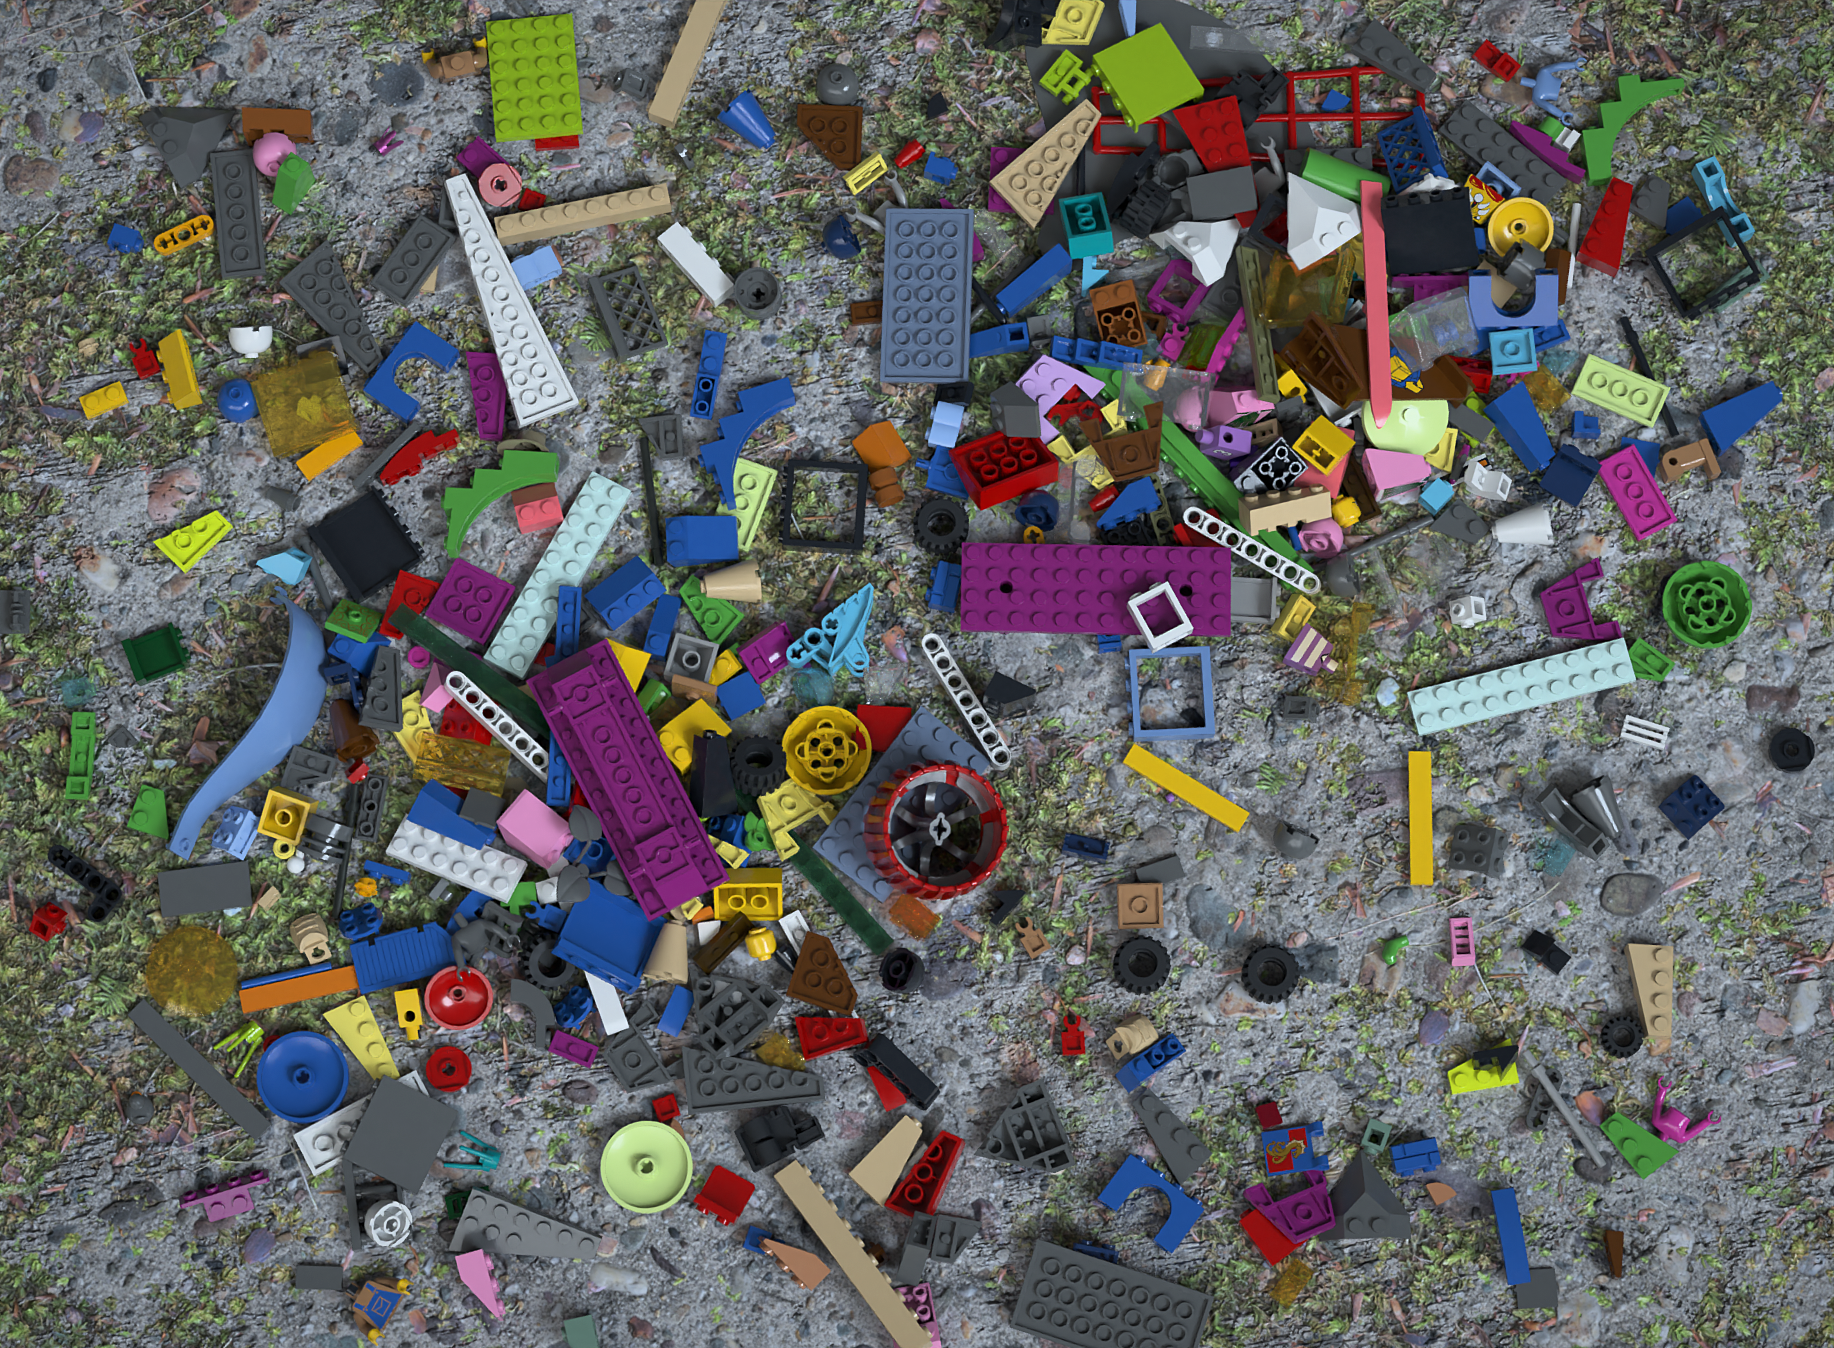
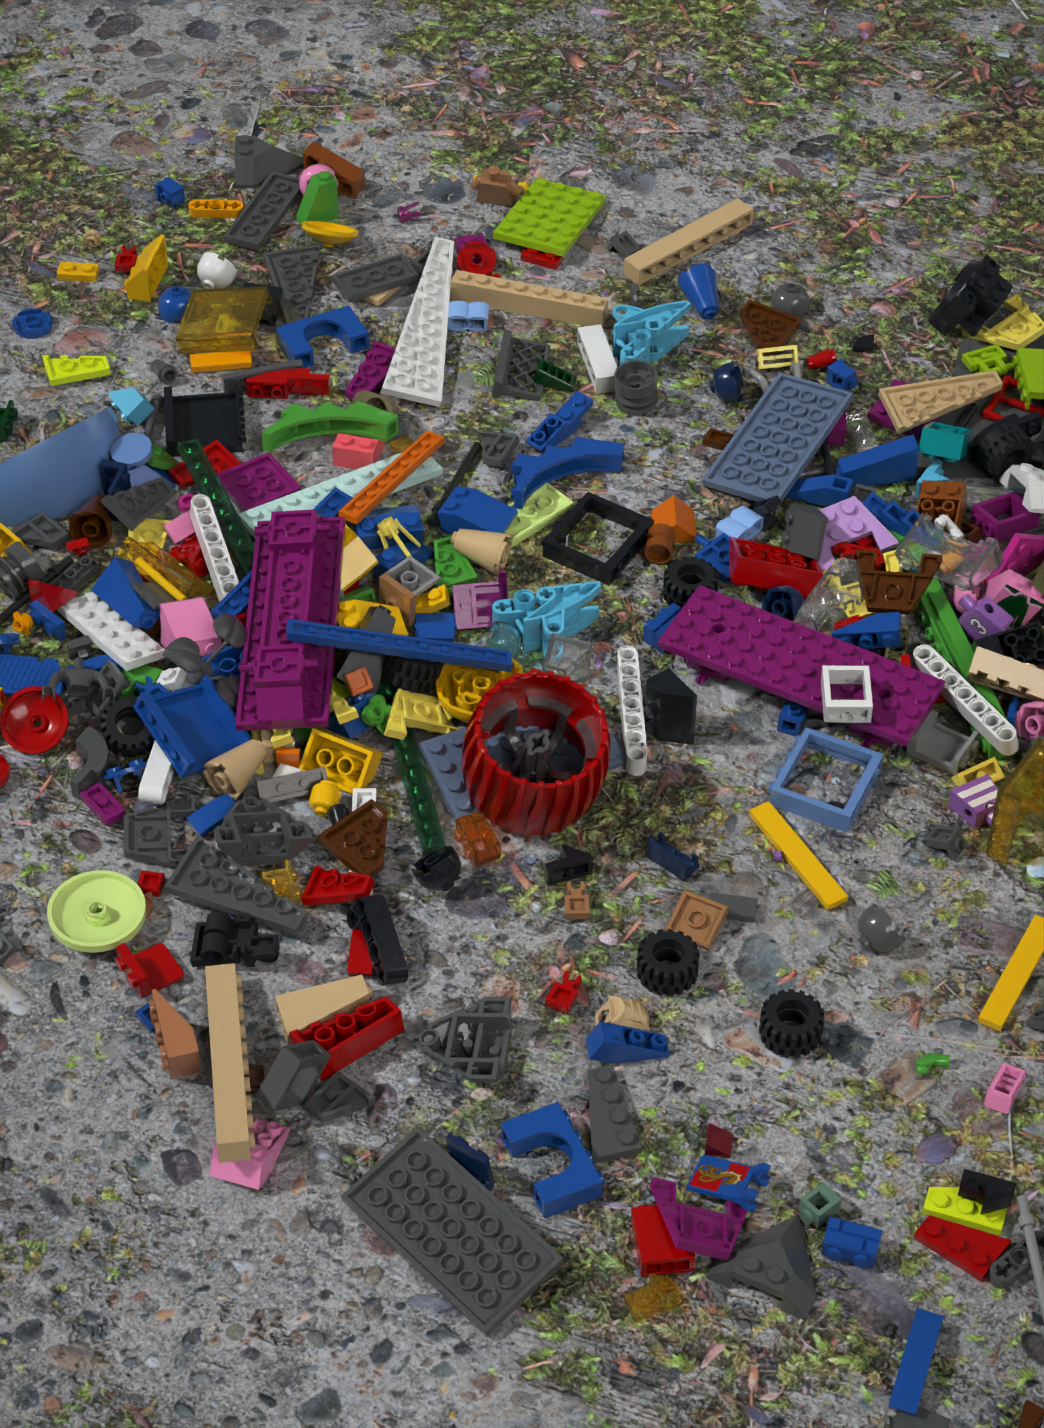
camera: 30 degrees right, 30 degrees down
nougat tile [1425,1182,1457,1206] -> none
none -> blue tile [12,308,53,339]
none -> red slope [28,580,78,612]
none -> medium blue tile [110,433,153,469]
none -> yellow bar [135,557,187,601]
none -> blue plate [286,619,513,672]
none -> yellow dish [301,221,359,247]
none -> orange tile [338,430,445,525]
none -> orange tile [343,666,373,696]
none -> light yellow plant [376,516,421,557]
none -> clear yellow tile [390,435,414,454]
none -> dark green slope [534,359,577,392]
none -> medium azure piece [612,301,691,365]
none -> red wing [913,1215,1012,1282]
none -> white arm [935,514,964,542]

